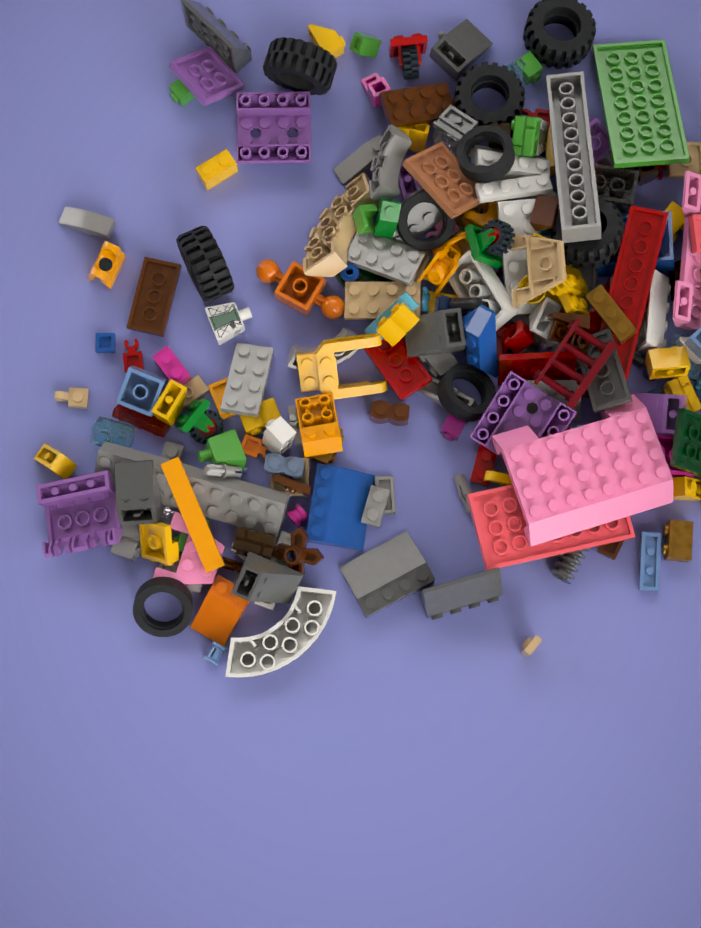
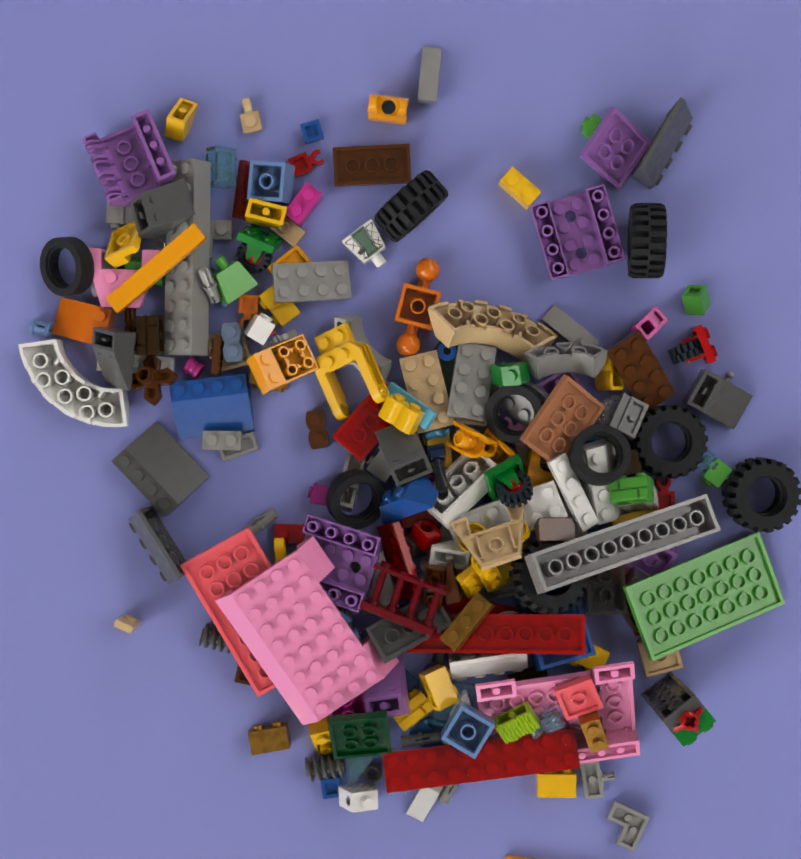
camera: 75 degrees right, 10 degrees up
yellow slope [308,24,346,58] -> none
bright green panel [352,204,378,234] -> none
medium blue plate [638,532,661,592] -> none

